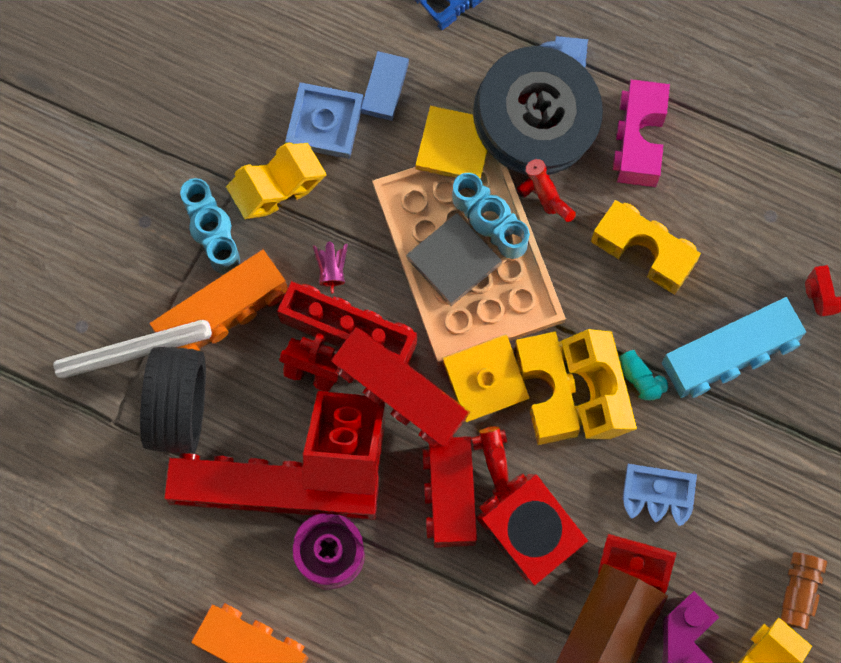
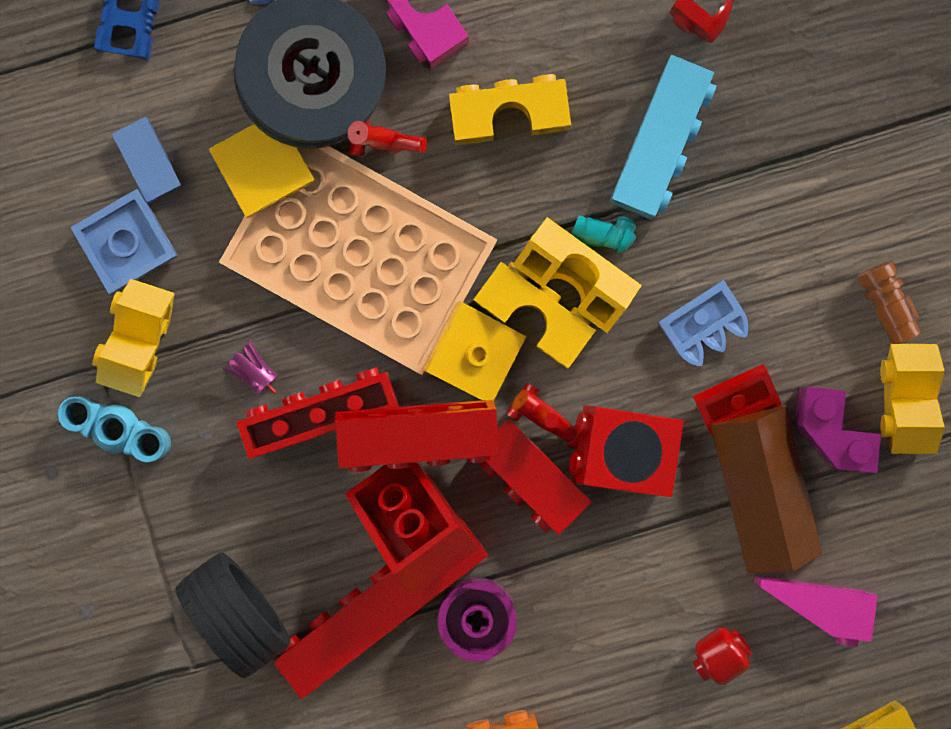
camera: 50 degrees left, 15 degrees up
white axle [53,320,212,378] -> none
orange brick [149,249,288,351] -> none
red hips [279,332,340,392] -> none
dark grey tile [406,213,502,306] -> none
medium azure piece [452,172,530,259] -> none

